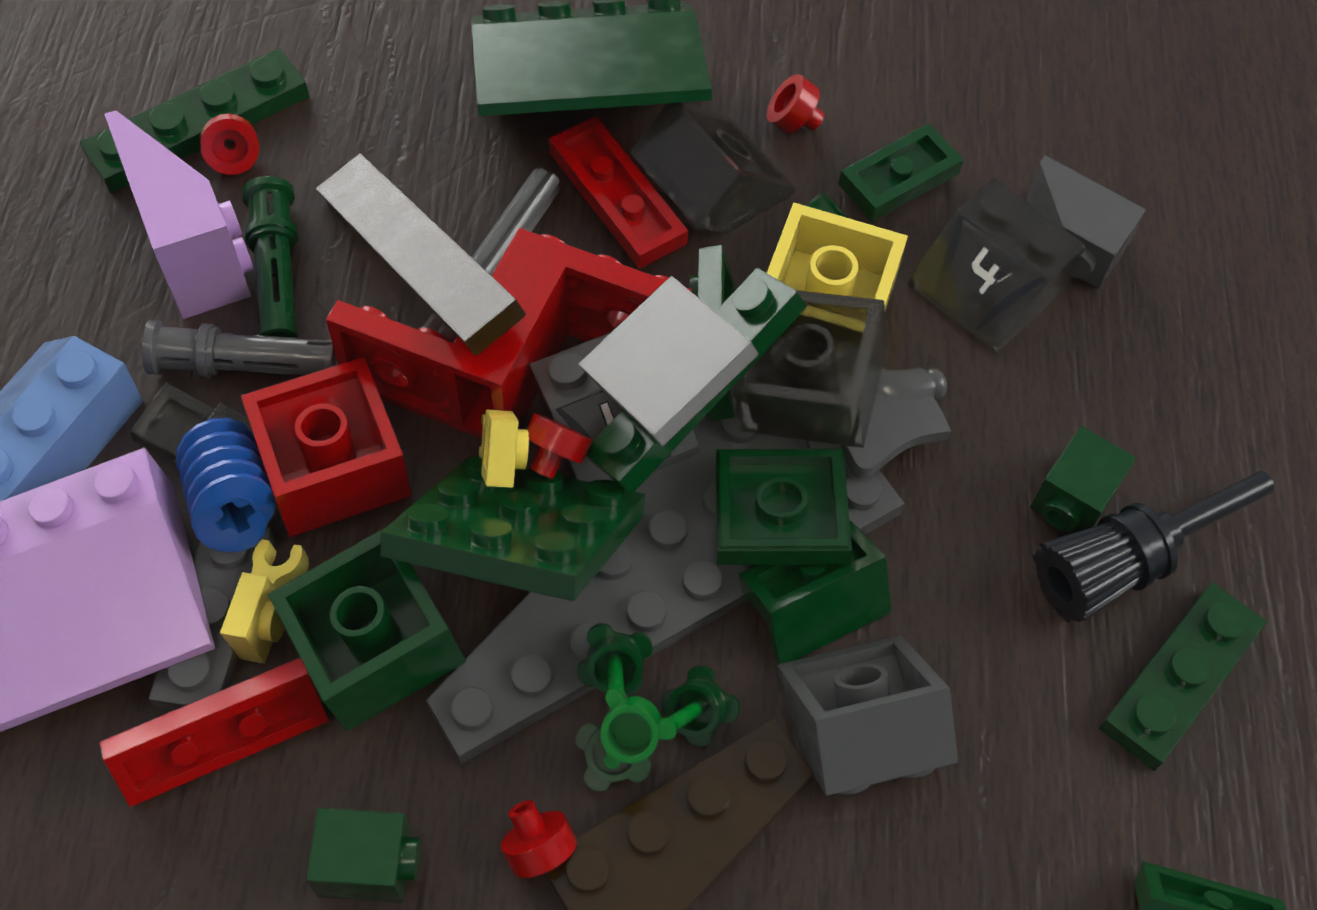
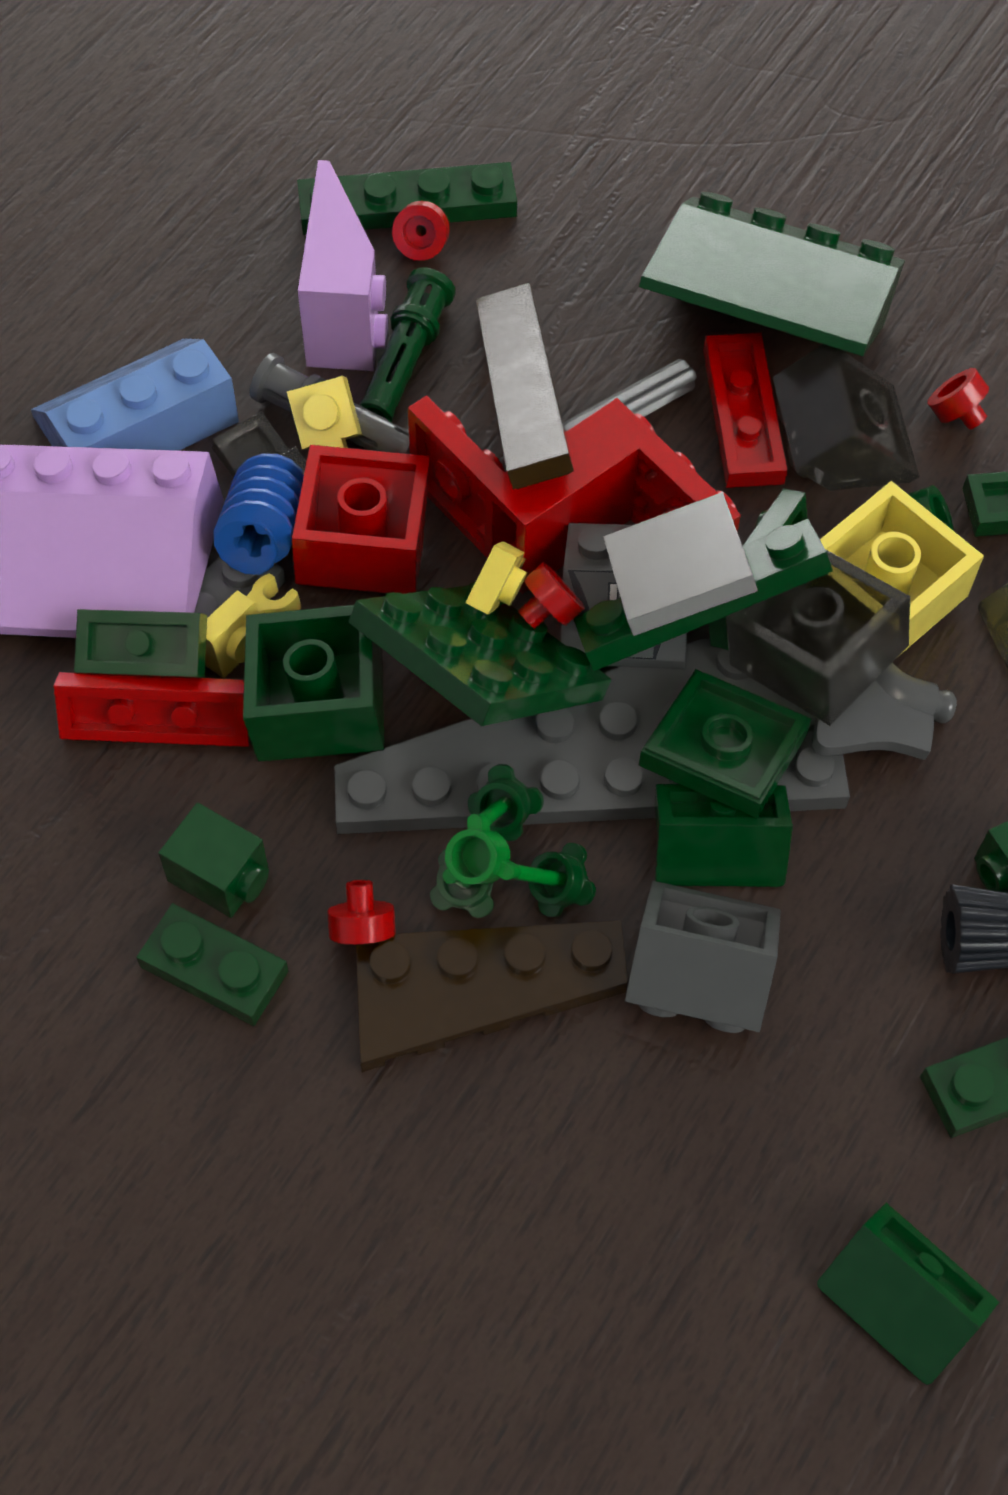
camera: 30 degrees right, 0 degrees up
none -> dark green plate [74,609,207,678]
none -> light yellow plate [287,376,362,450]

